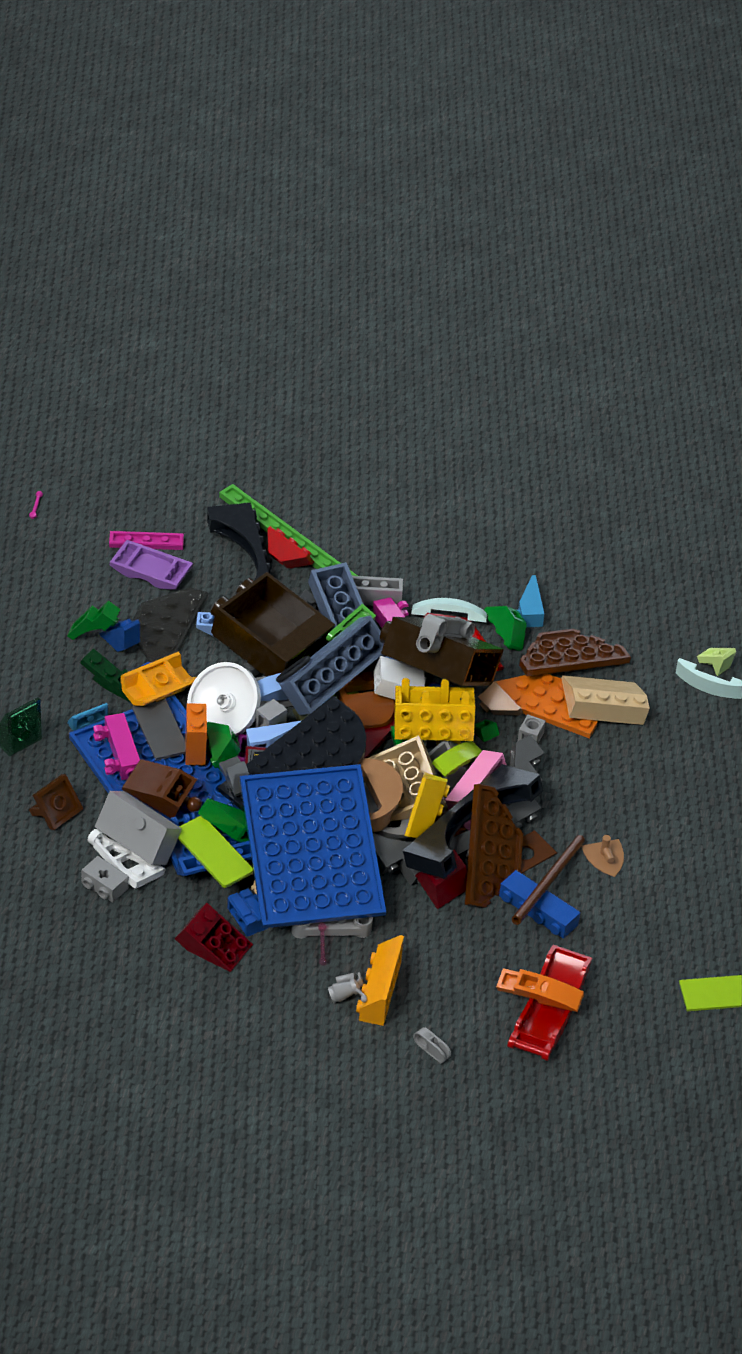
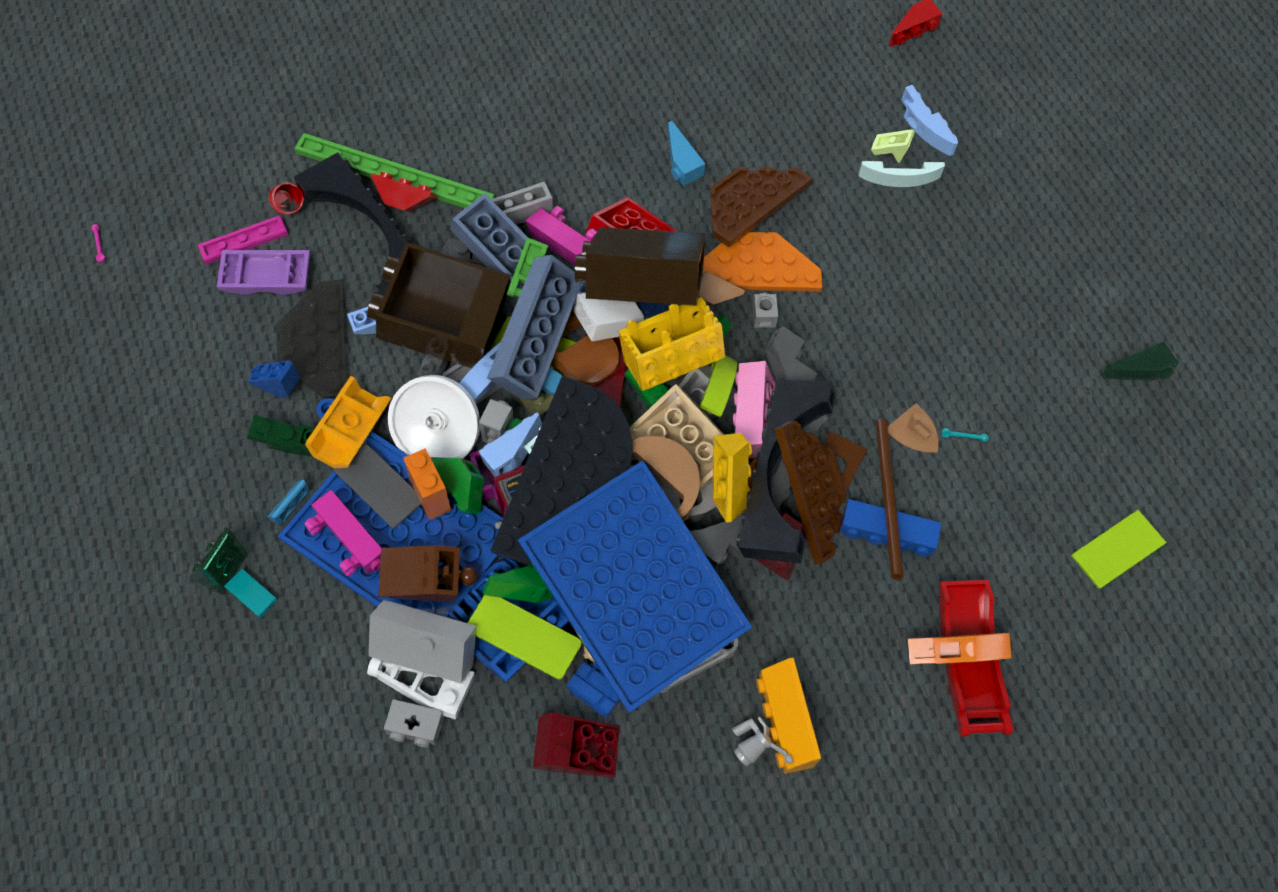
camera: 25 degrees left, 20 degrees up
reddish brown bracket [29,774,83,830] -> none
green slope [67,601,120,640] -> none
dark grey slope [219,756,249,797] -> none
black tyre [276,656,310,682] -> none
clear pink hinge [318,923,327,966] -> none
light aqua slope [412,598,487,622] -> none
light grey piece [413,1027,451,1063] -> none
light grey piece [416,614,475,653] -> none
green slope [484,606,527,651] -> none
tan slope [561,675,650,725] -> none
none -> teal tile [224,569,278,619]
none -> red helmet [268,182,304,215]
none -> teal hinge [941,428,989,442]

